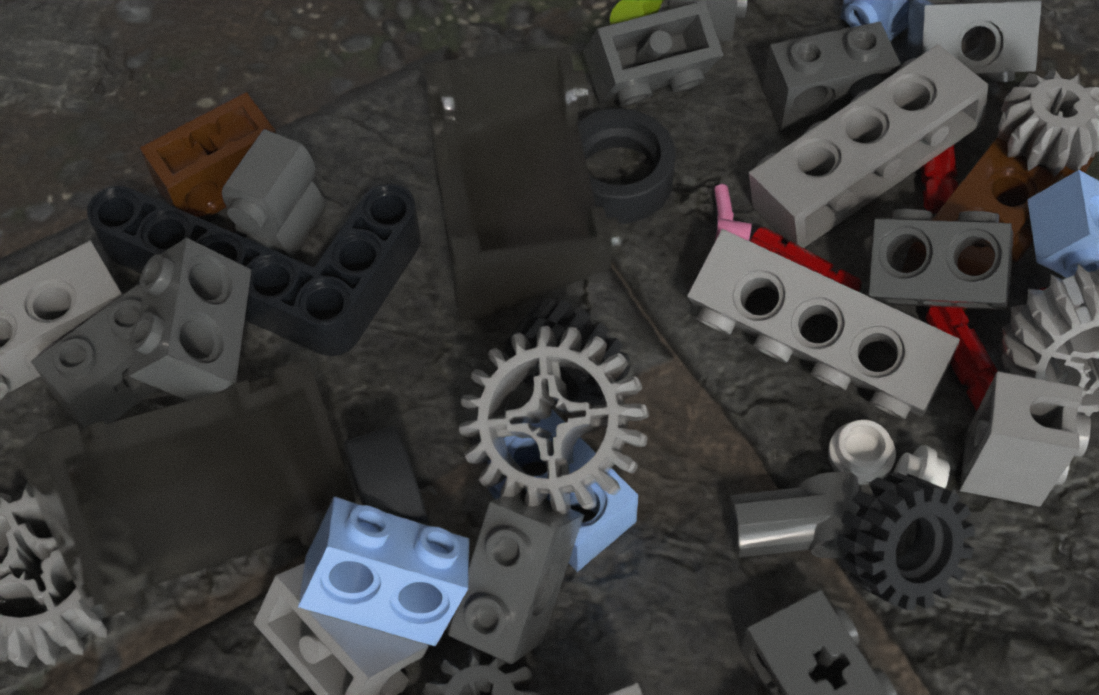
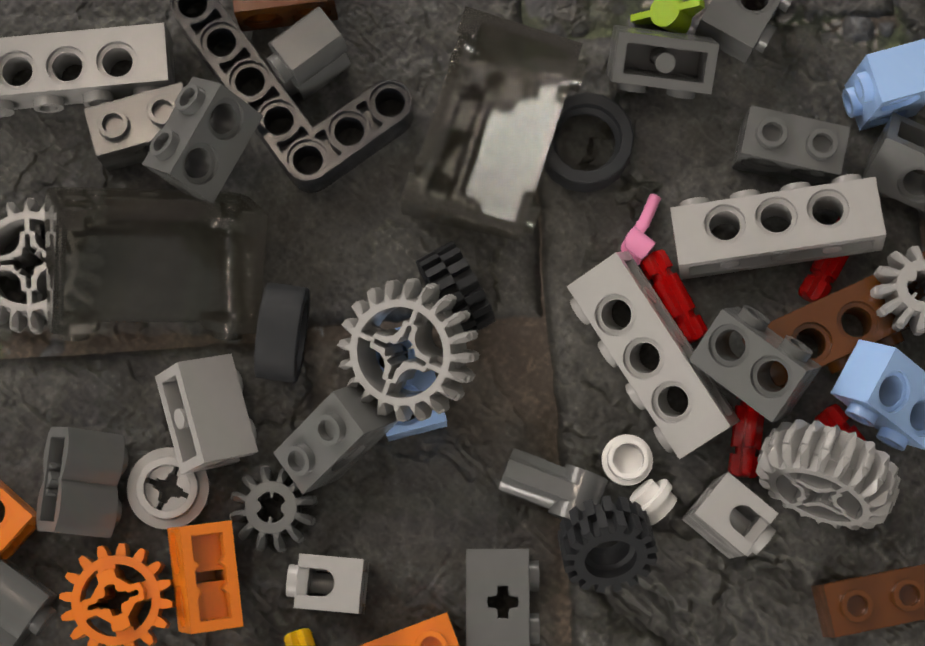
camera: 25 degrees right, 20 degrees up
light blue brick [298,497,469,646] -> none

